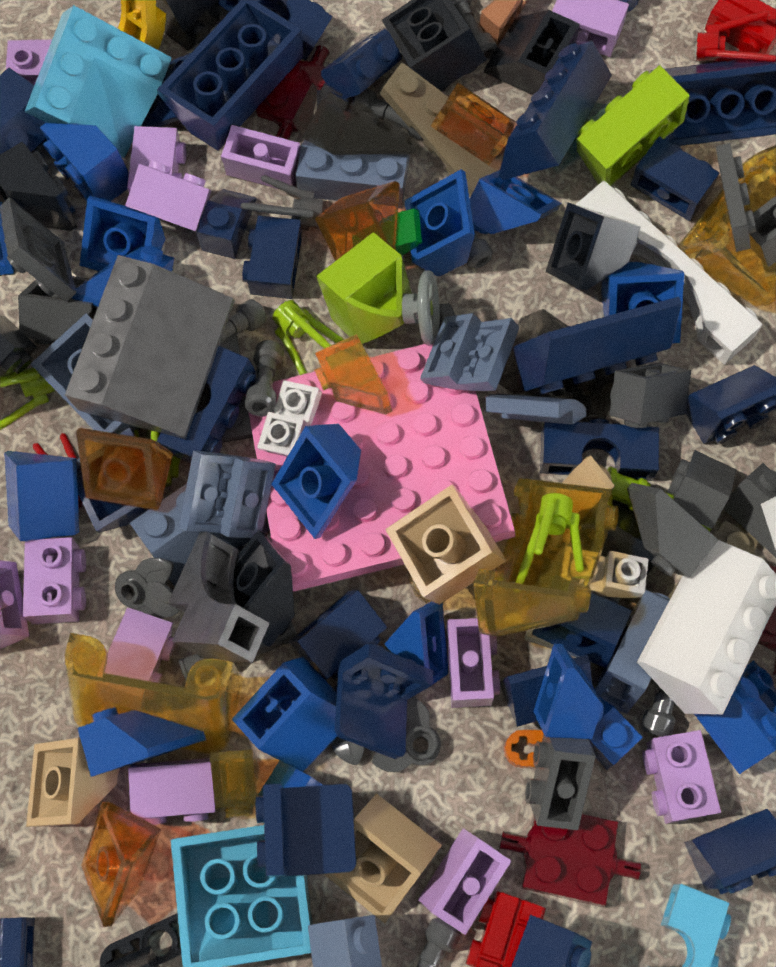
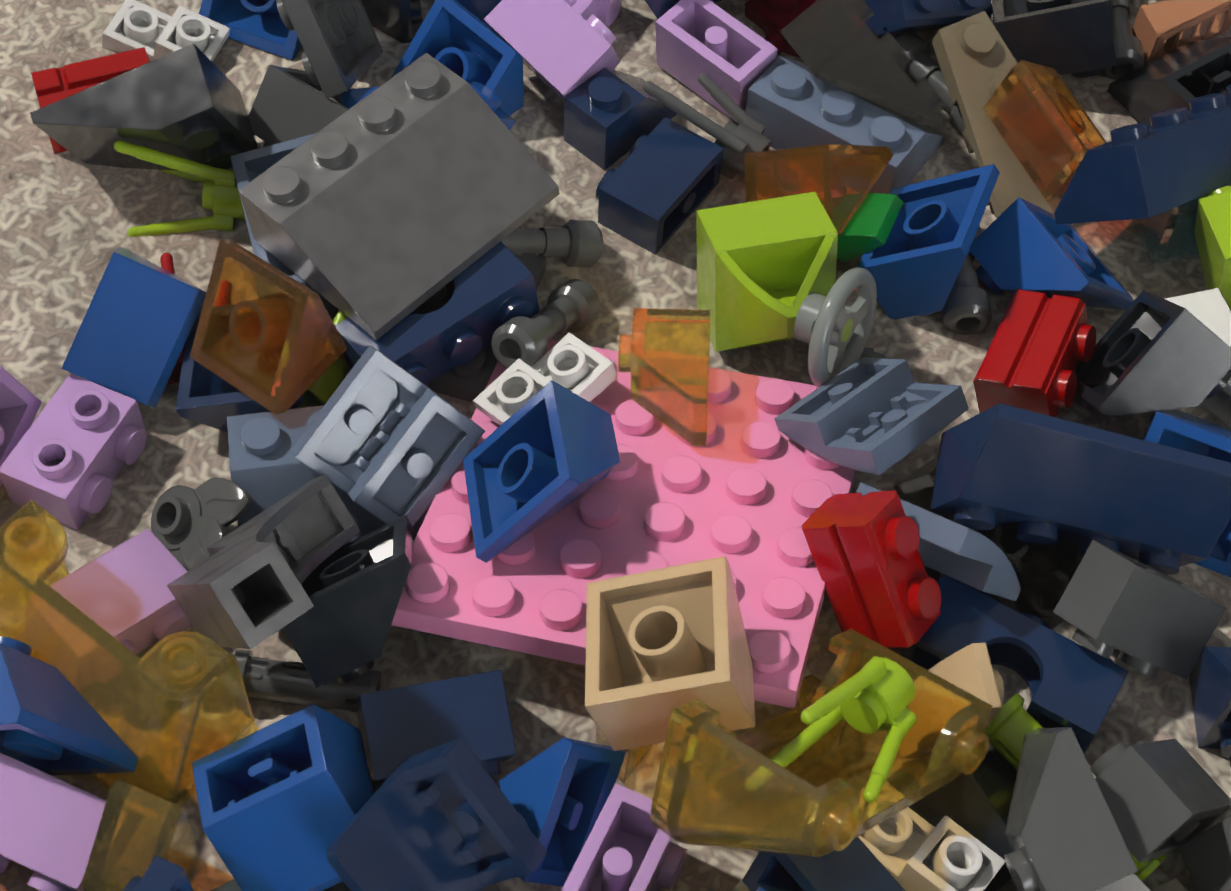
camera: 25 degrees right, 15 degrees down
lime plant [272,300,353,375] -> none
none -> red brick [801,490,941,648]
none -> red brick [973,289,1096,417]

